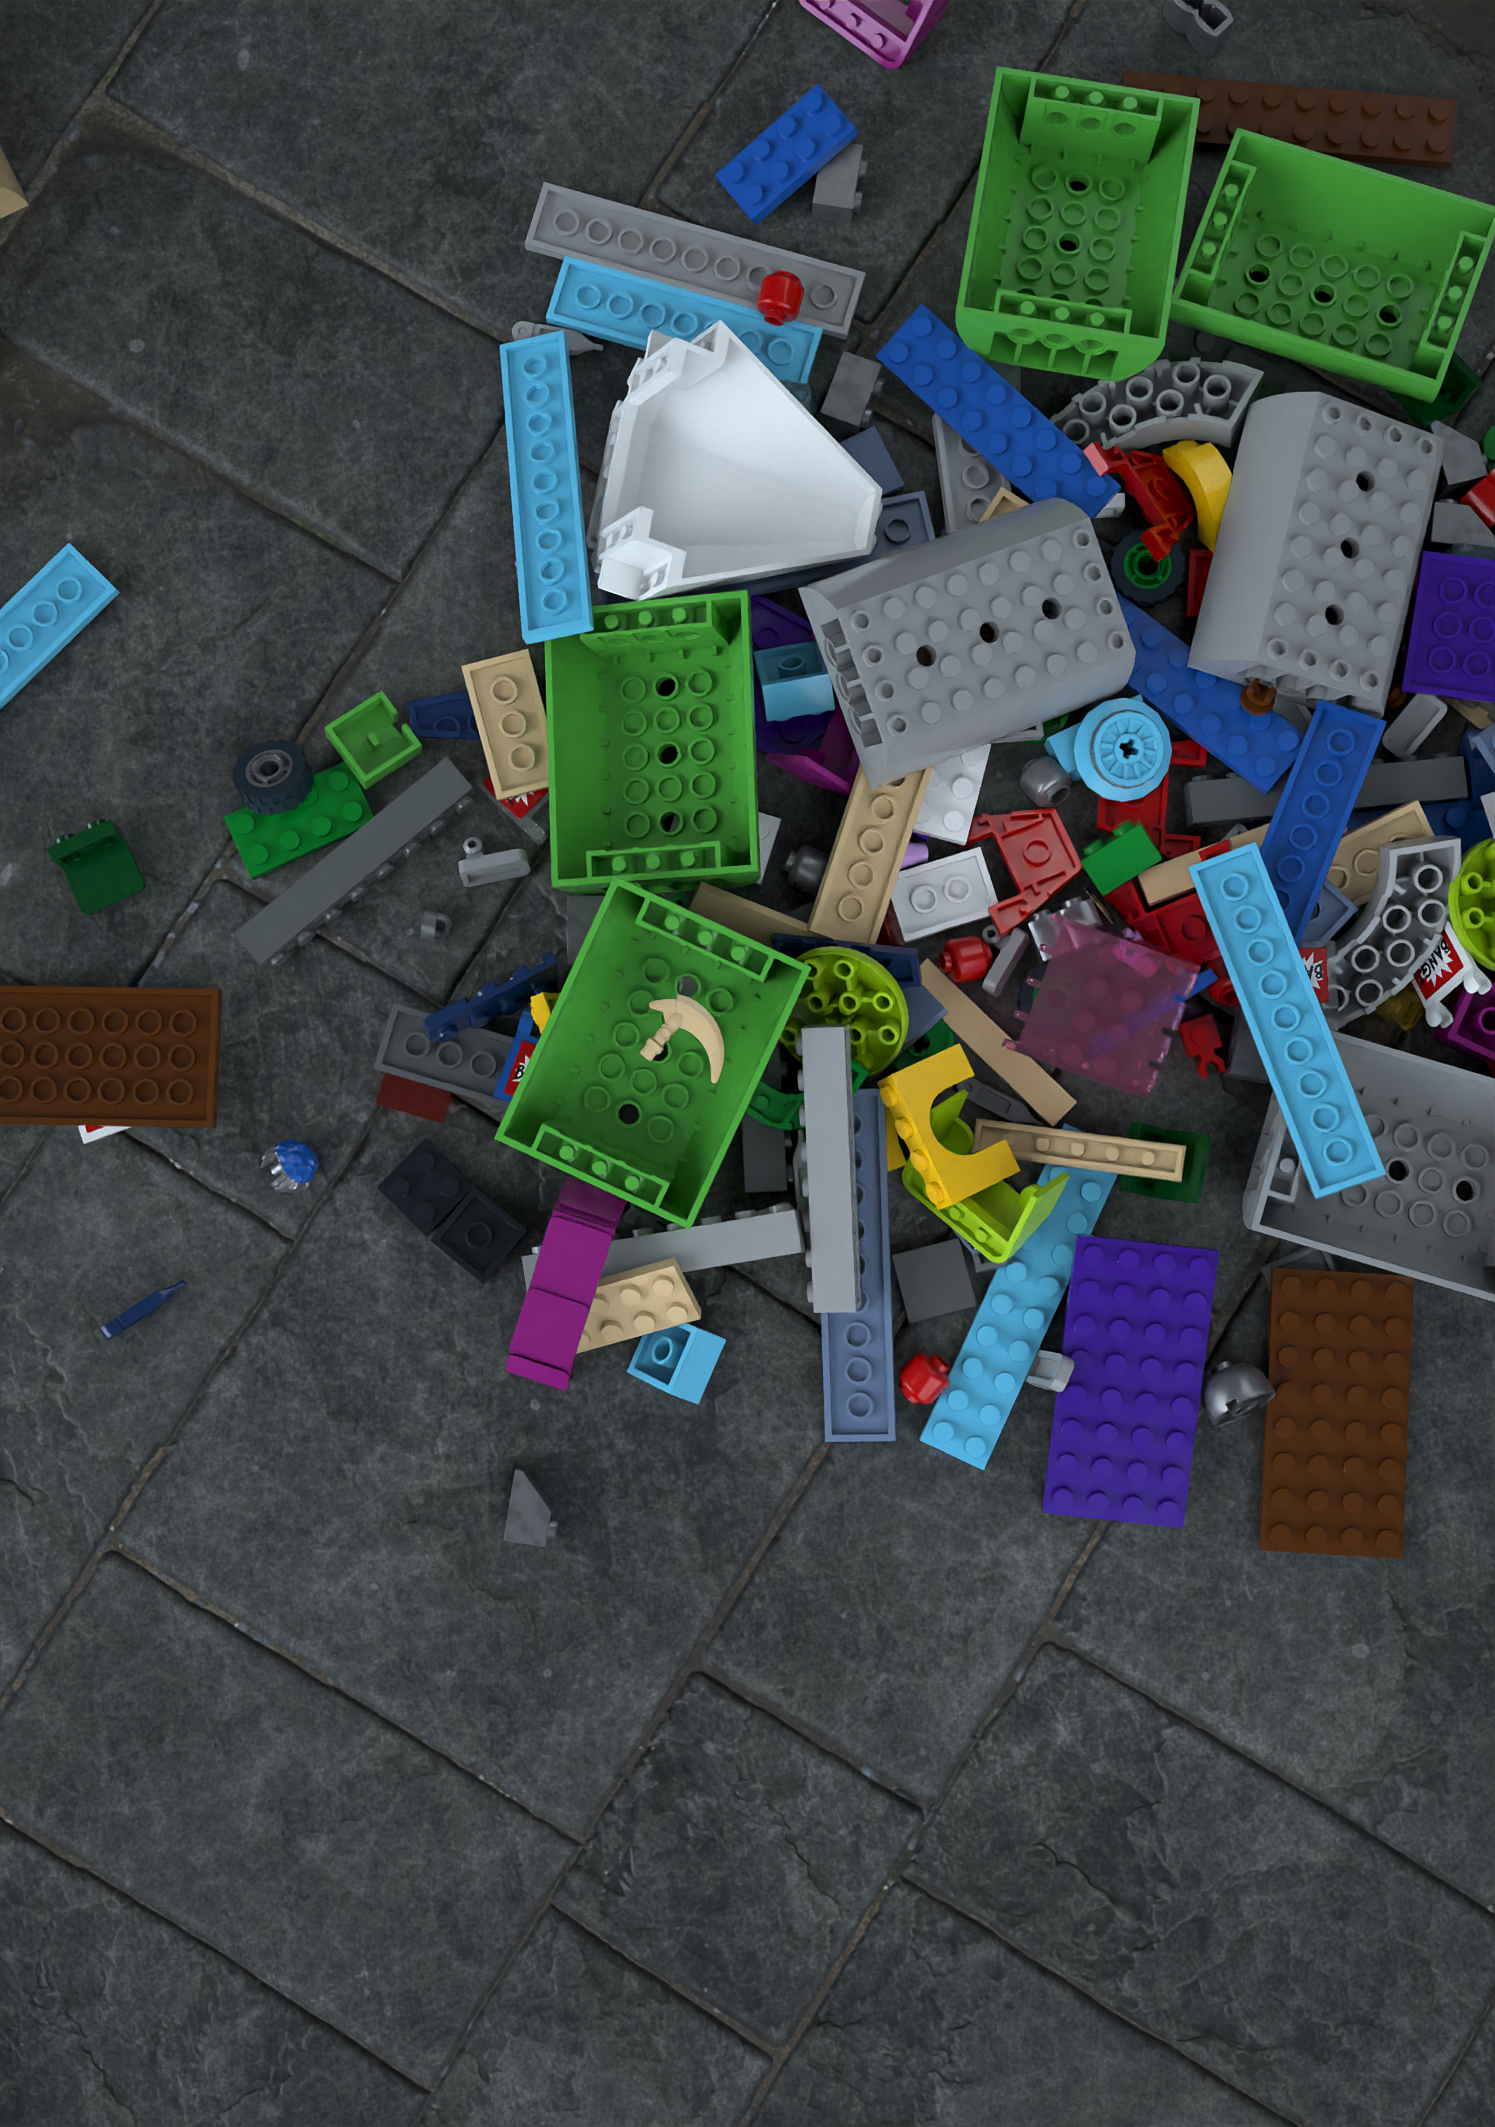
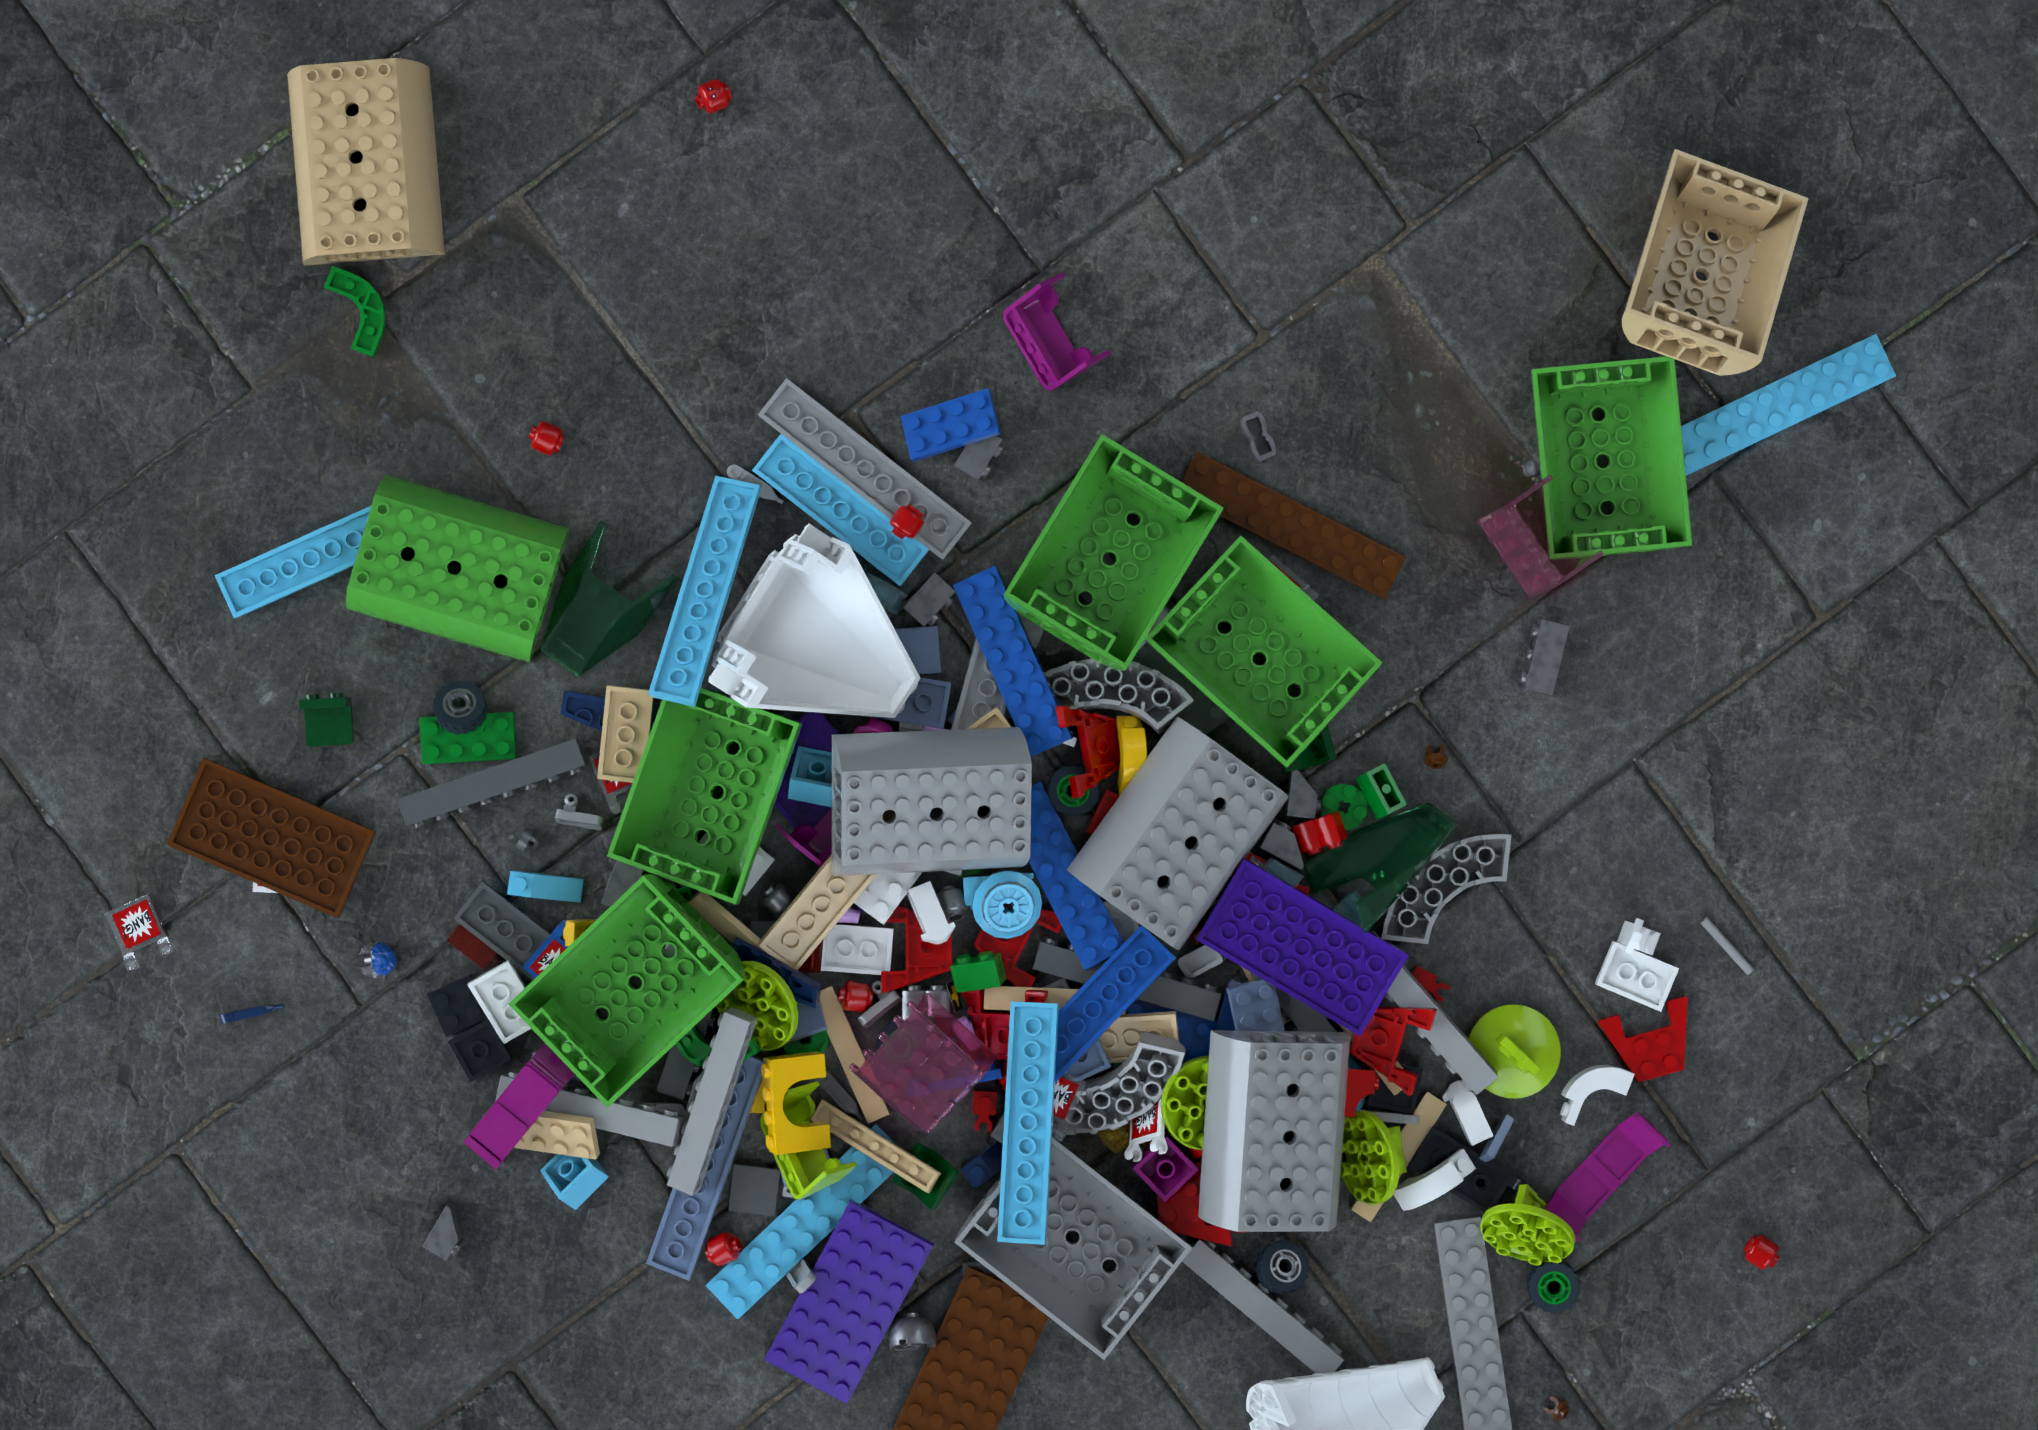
camera: 20 degrees right, 5 degrees up
bright green piece [325,690,422,790] -> none
dark blue wing [424,951,558,1044] -> none
tan piece [640,994,724,1083] -> none
reddish brown plate [1240,678,1277,716] -> none
none -> bright green slope [346,474,570,663]
none -> white plate [467,960,531,1044]
none -> medium azure slope [507,870,584,903]
none -> red head [528,421,565,456]
none -> clear green windscreen [540,521,681,677]
none -> white piece [907,881,956,945]
none -> dark blue slope [961,1141,1003,1189]

